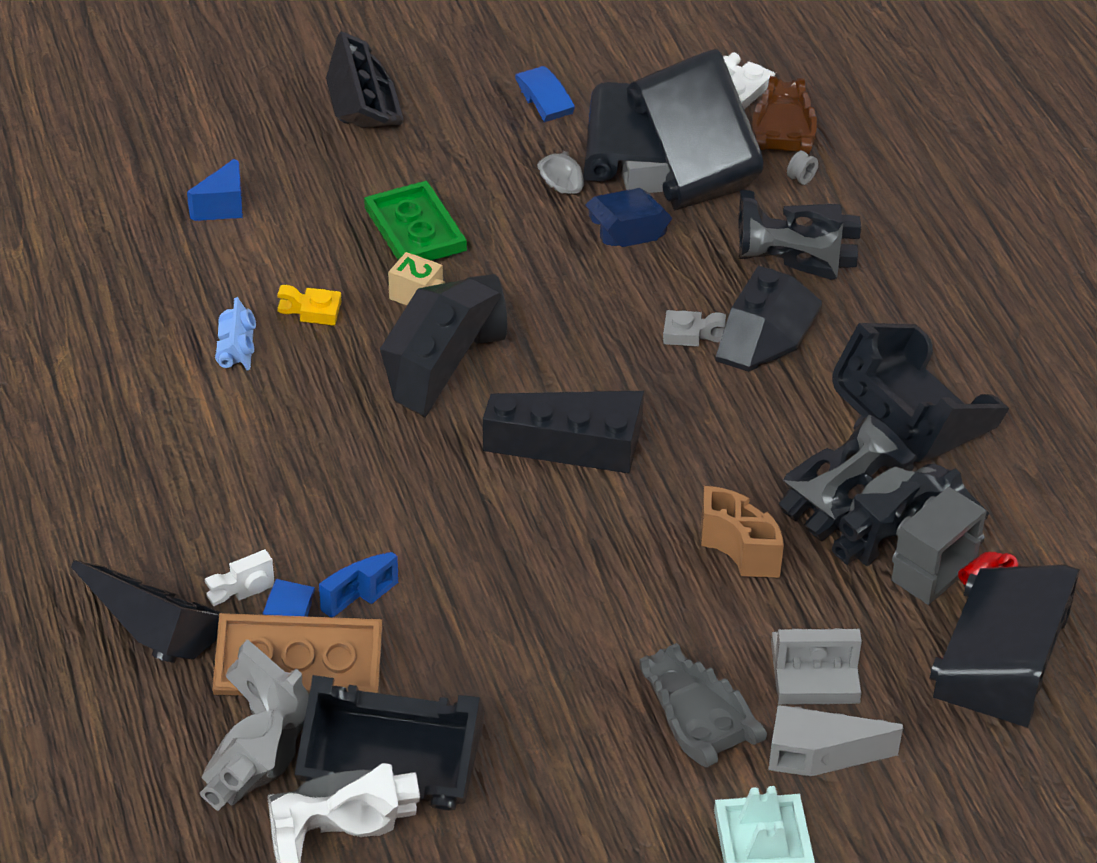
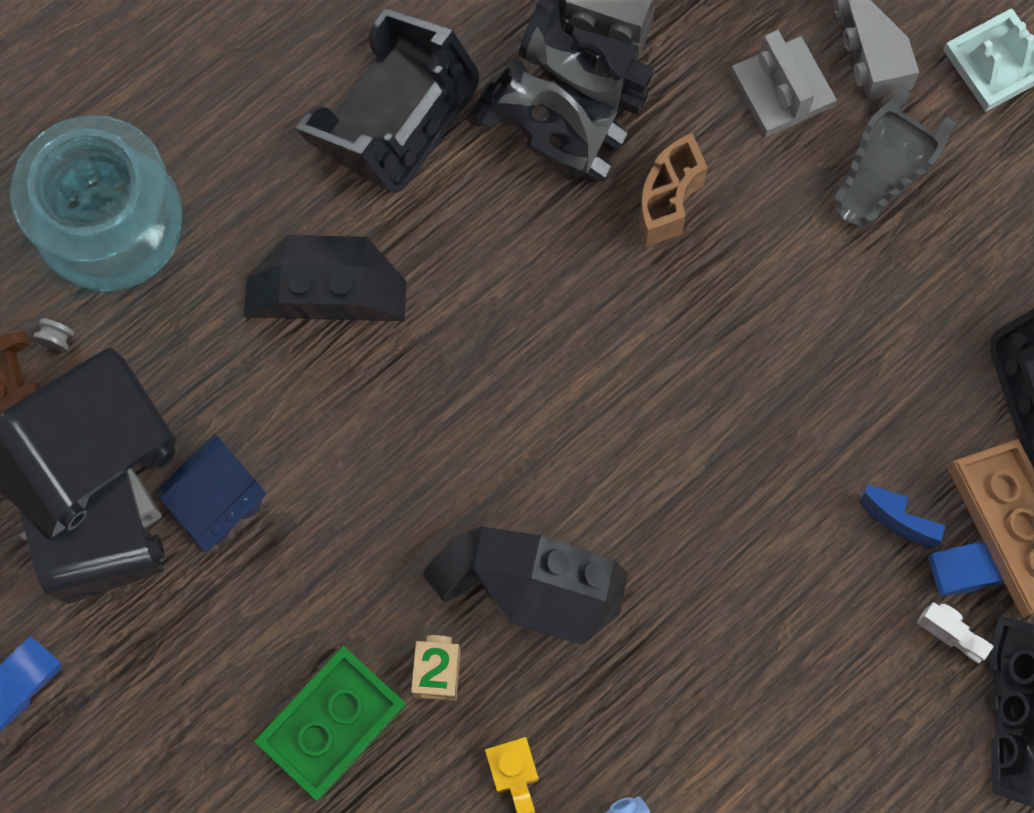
camera: 110 degrees left, 30 degrees up
black wedge [483,391,644,474] -> none
light grey piece [538,151,584,193] -> none
light grey plate [663,310,726,346] -> none
black hips [738,190,861,280] -> none
none -> clear light blue wheel [10,115,183,292]

